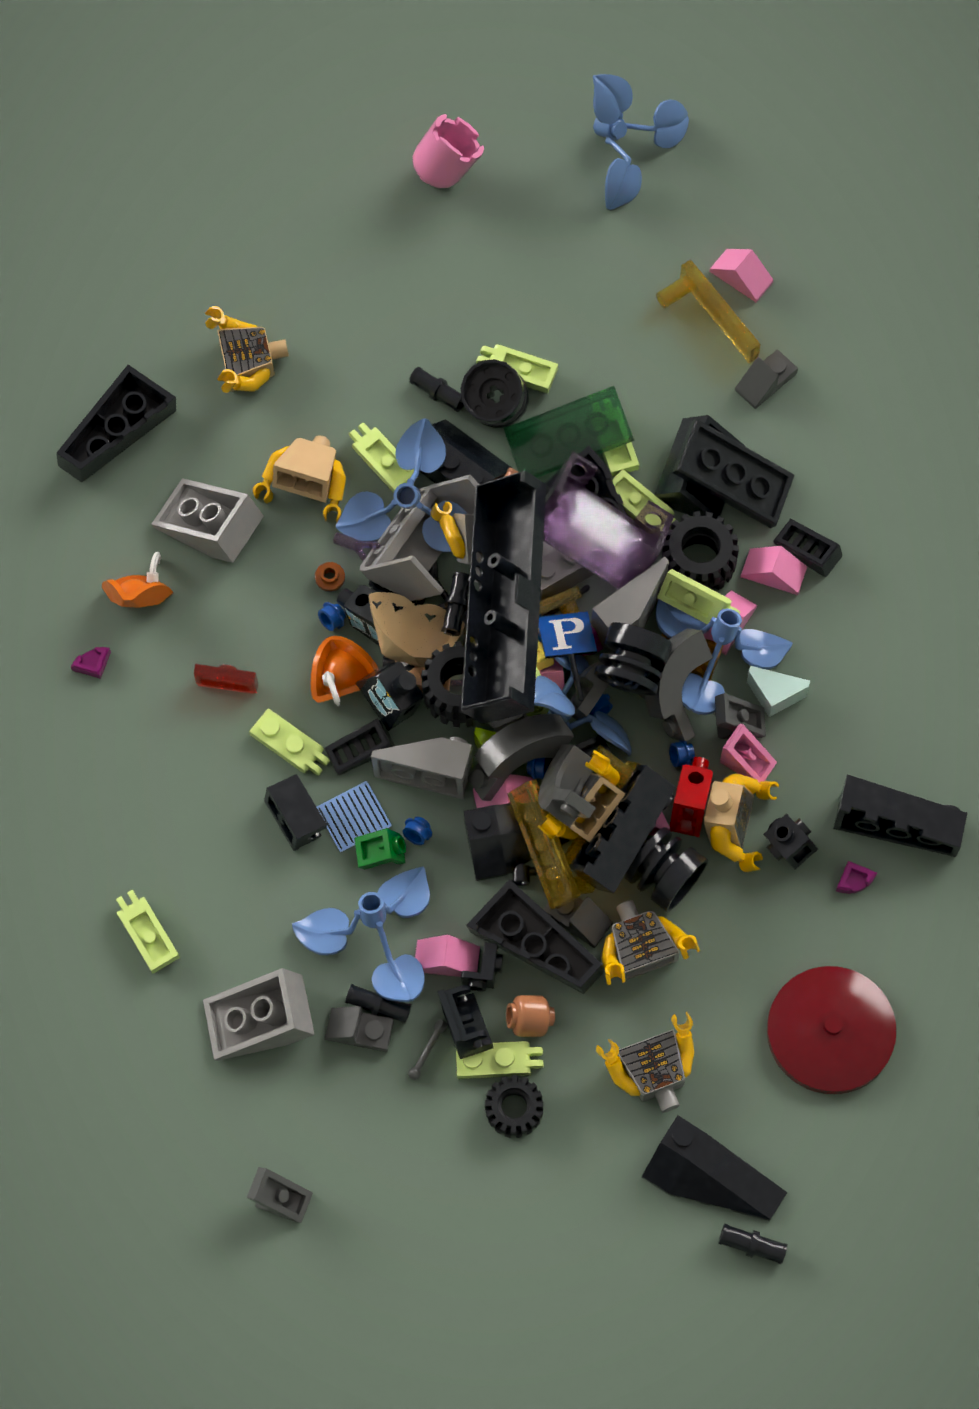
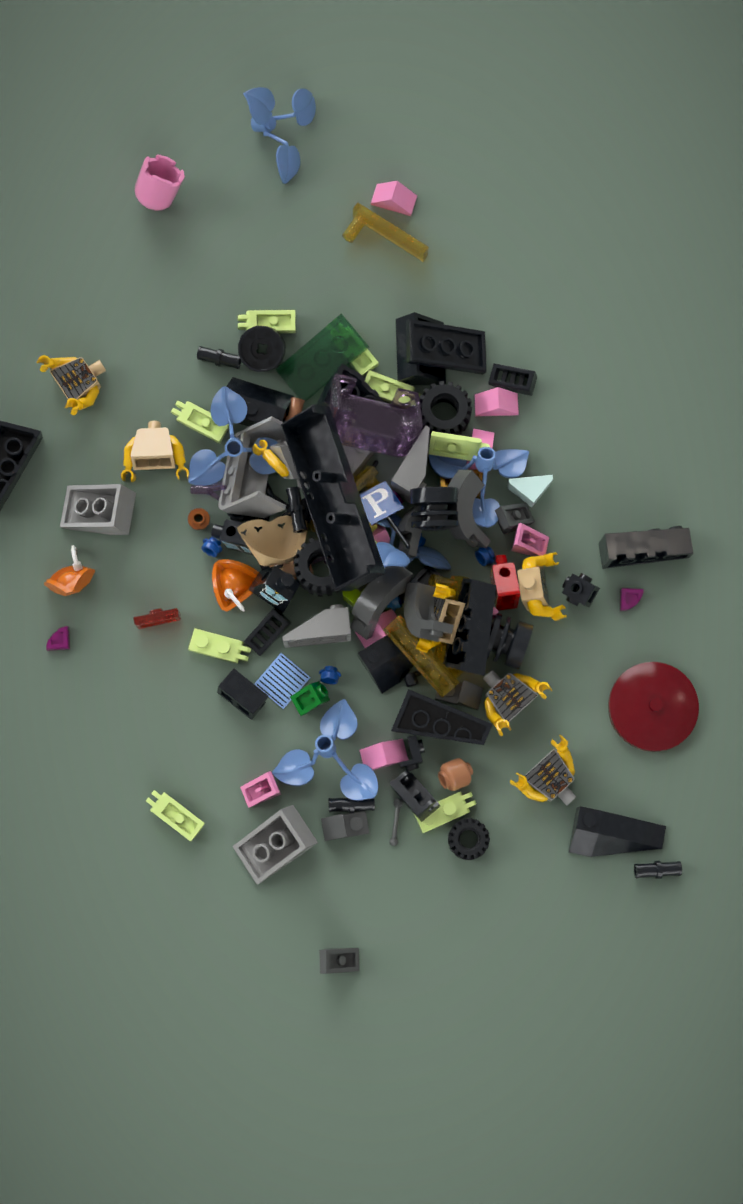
camera: 25 degrees left, 10 degrees up
dark grey slope [735,349,798,409] -> none
none -> bright pink slope [240,771,281,808]

